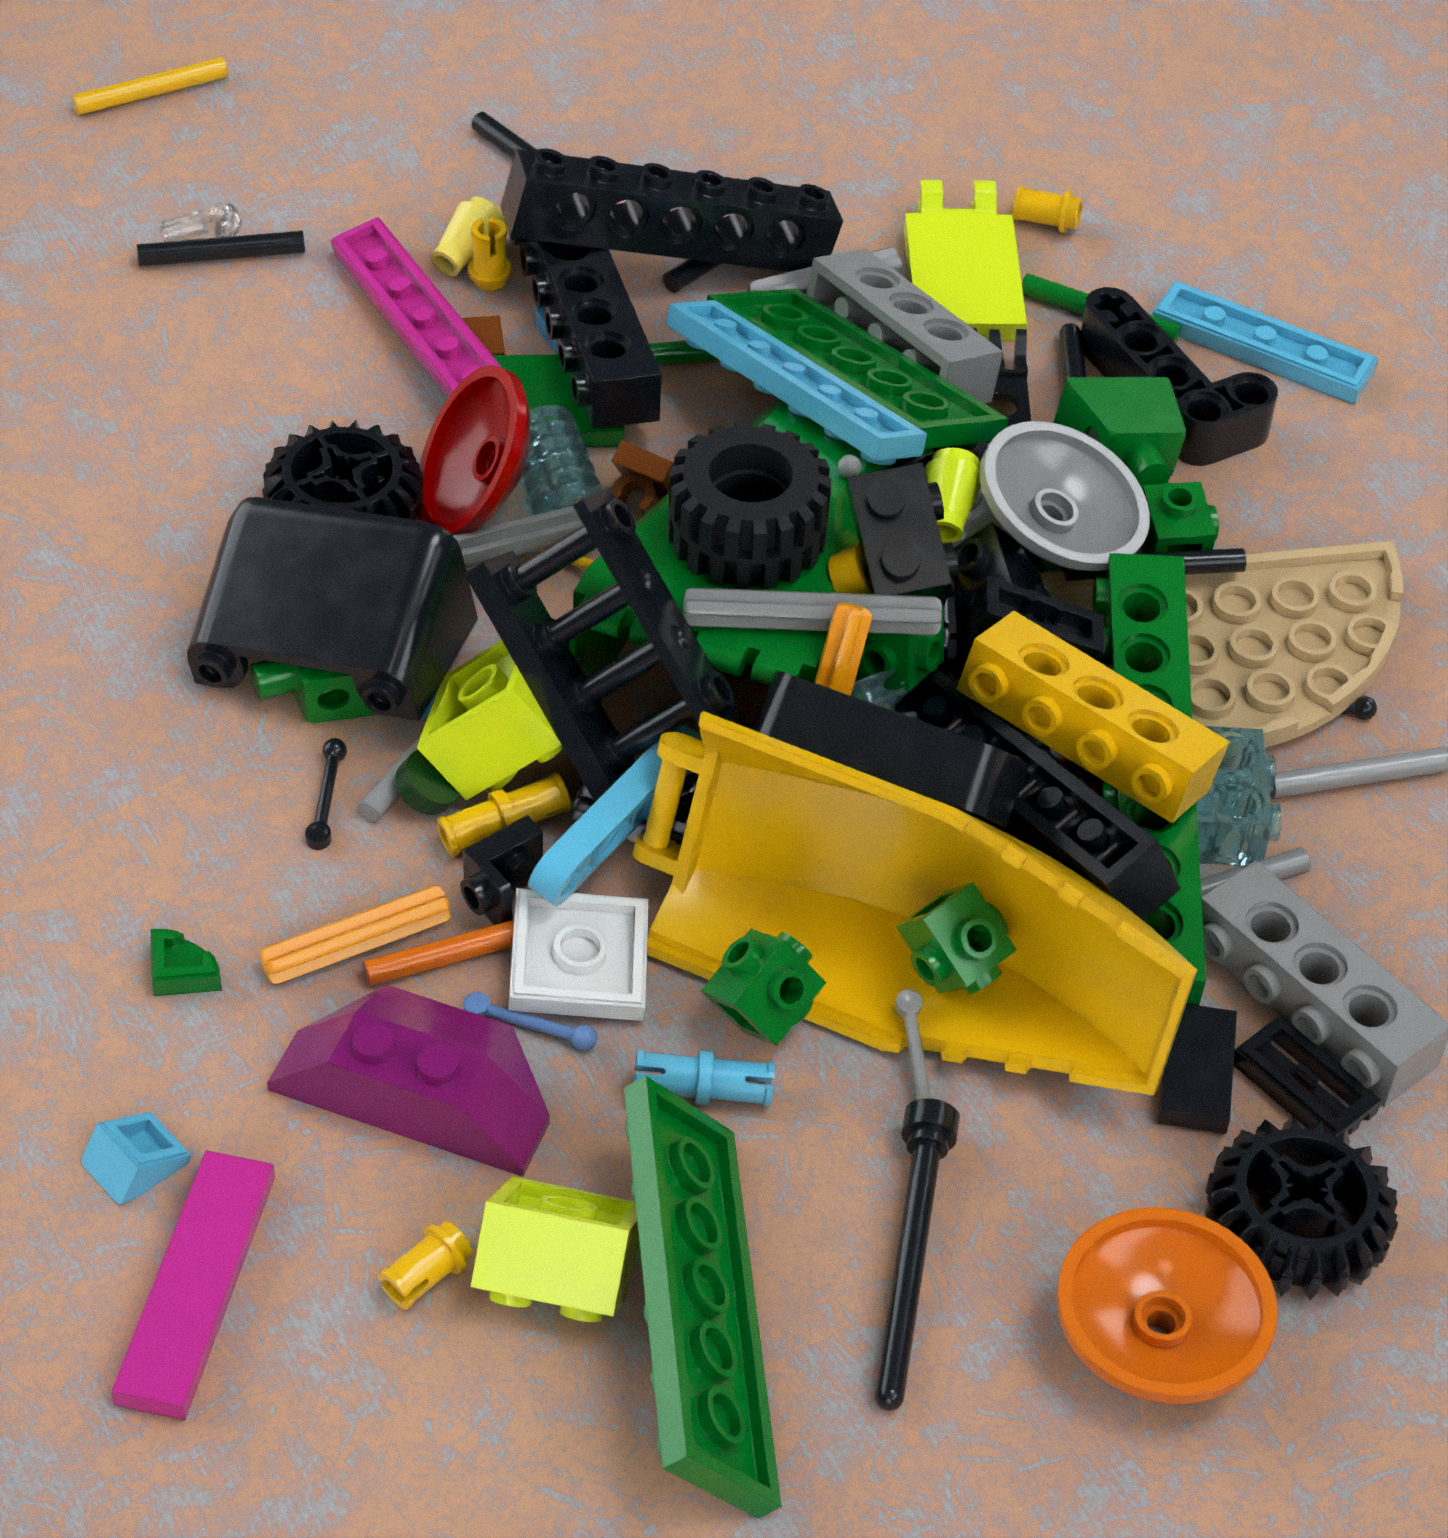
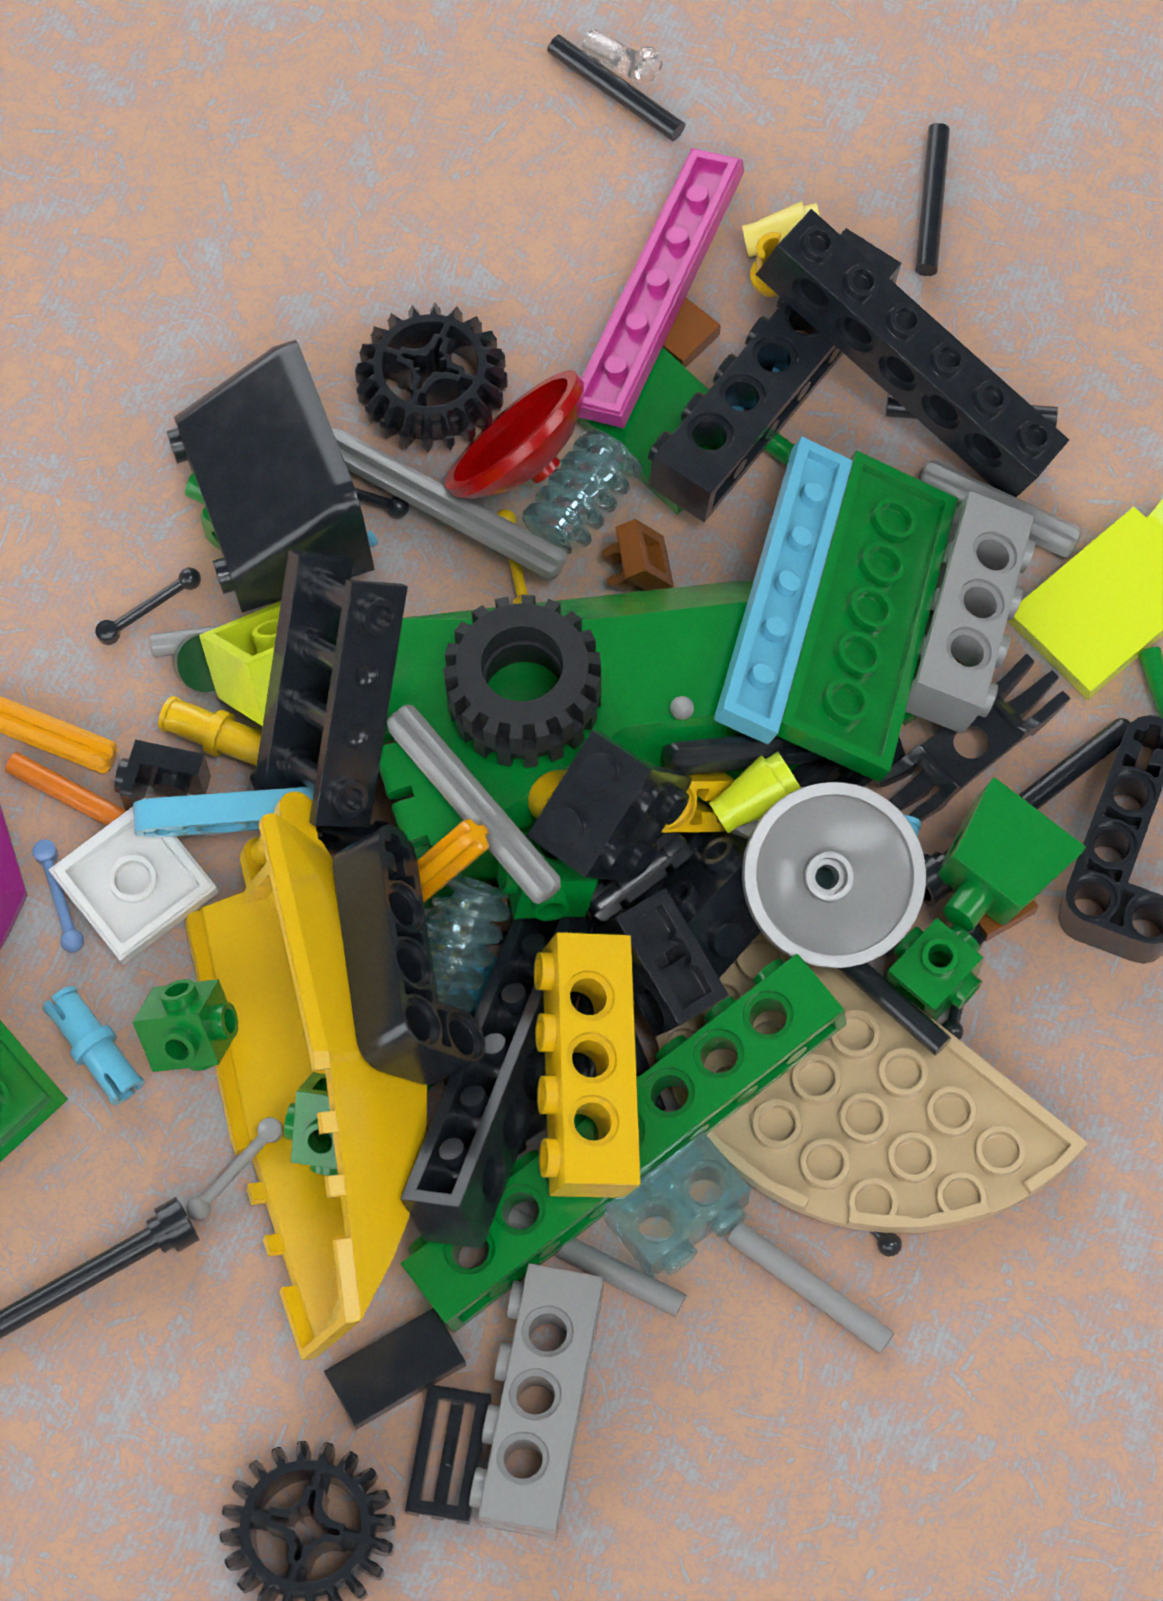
camera: 55 degrees right, 20 degrees up
orange dish [1056,1207,1278,1404] -> none

